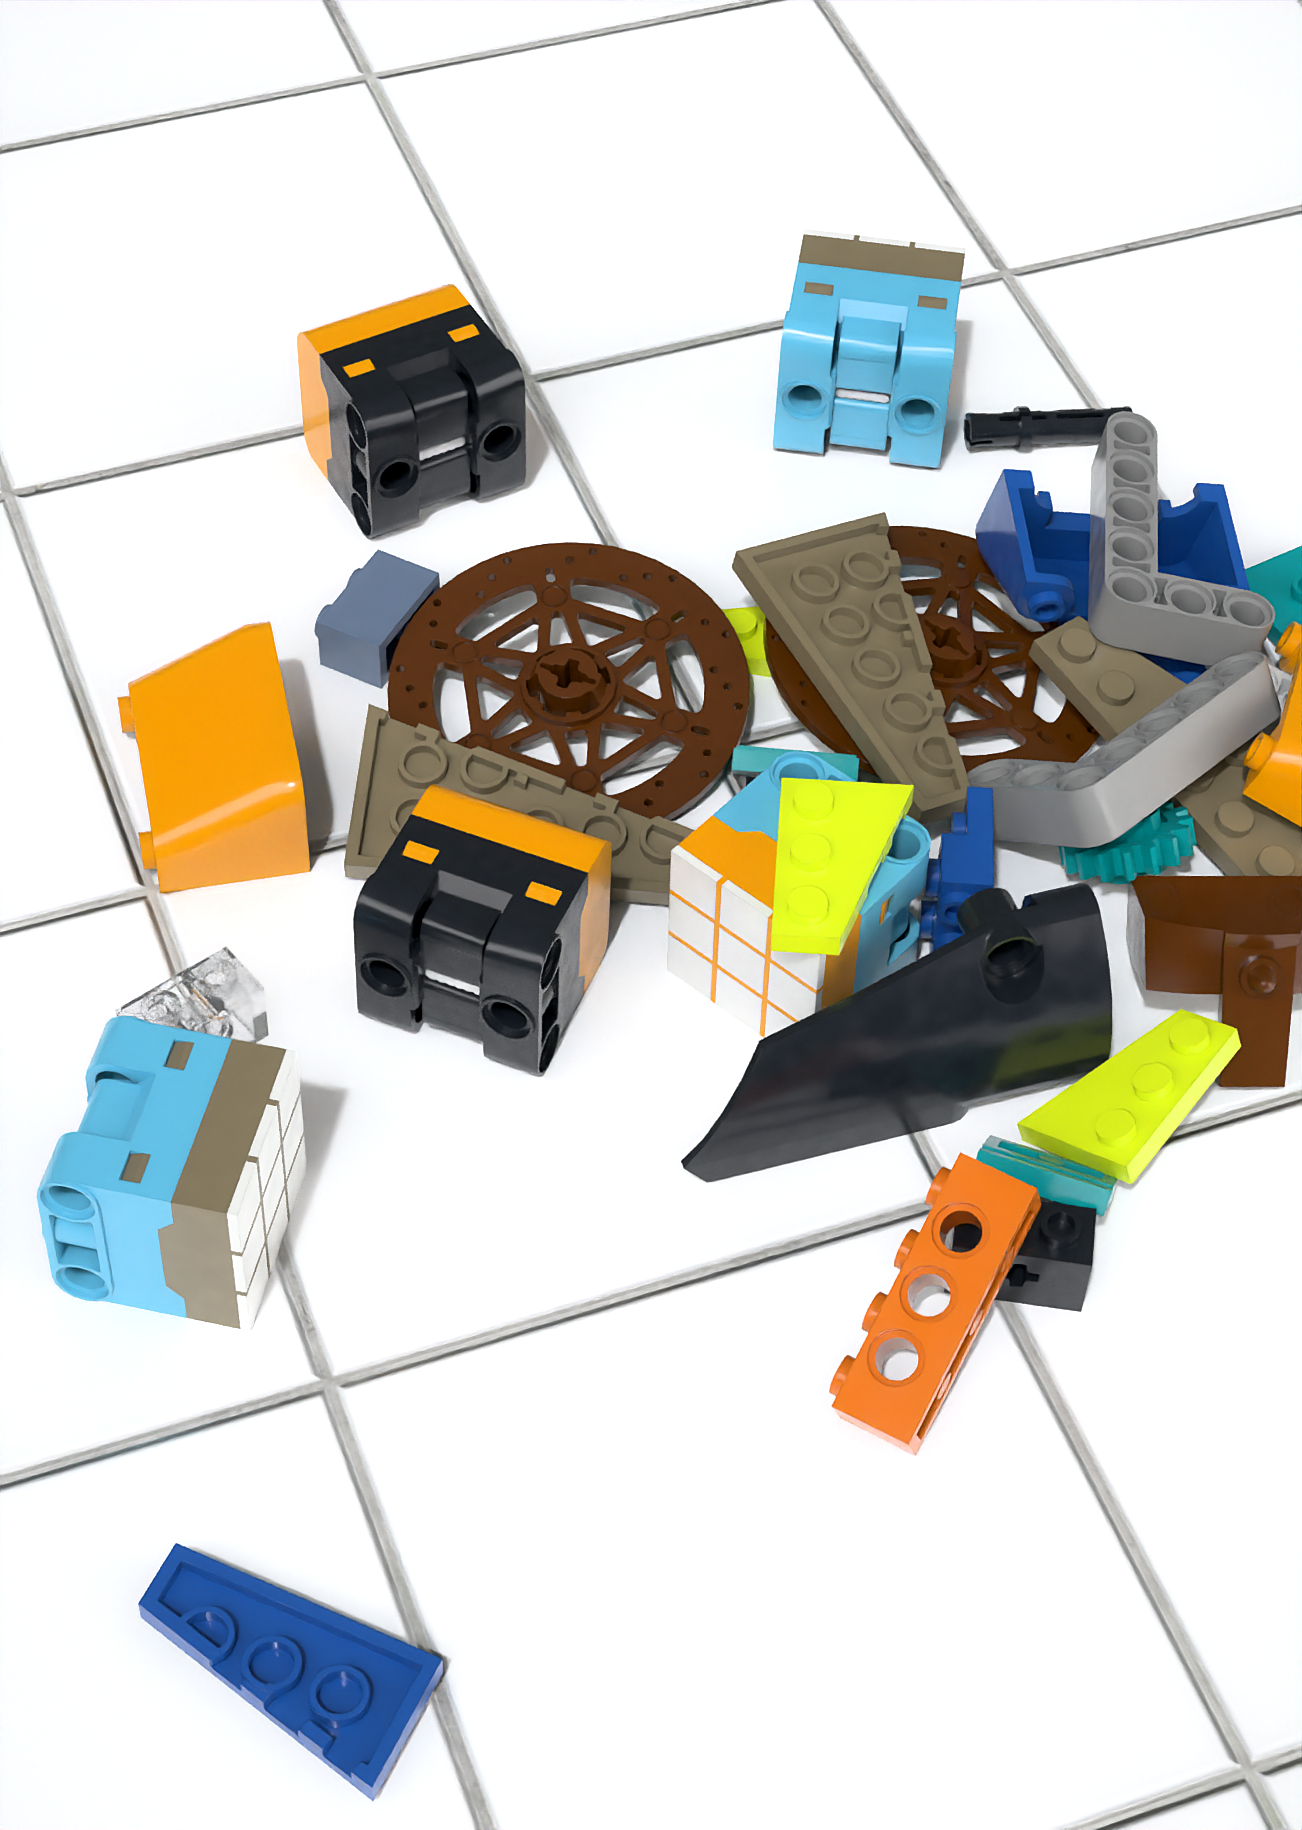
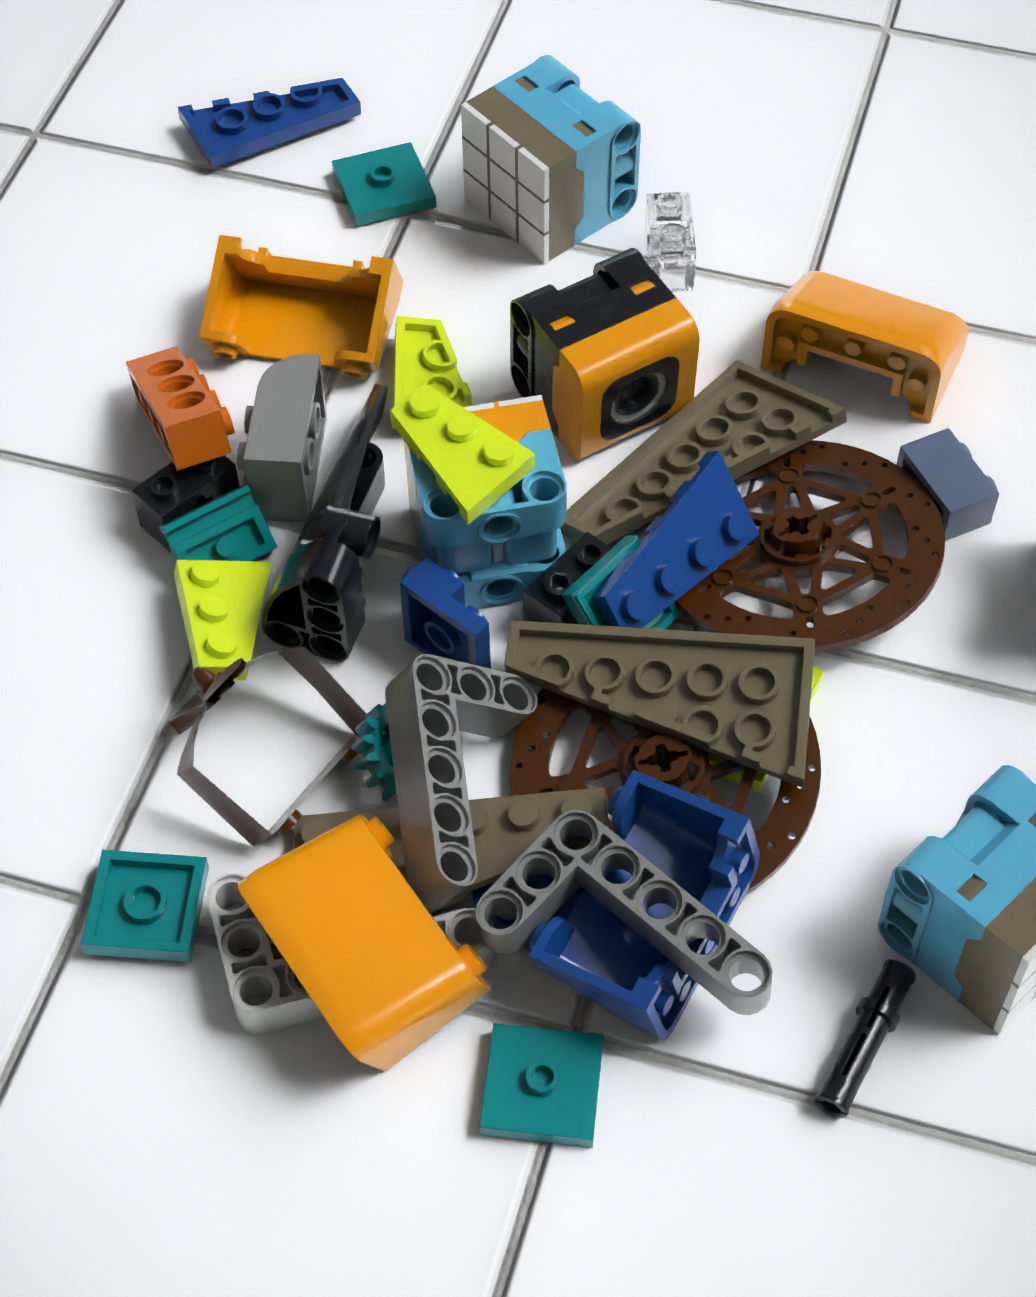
camera: 130 degrees right, 5 degrees up
none -> light orange windscreen [199,234,404,379]
none -> light grey brick [237,354,327,523]
none -> teal plate [332,142,437,227]
none -> neon yellow wing [392,316,473,429]
none -> blue wing [593,451,760,628]

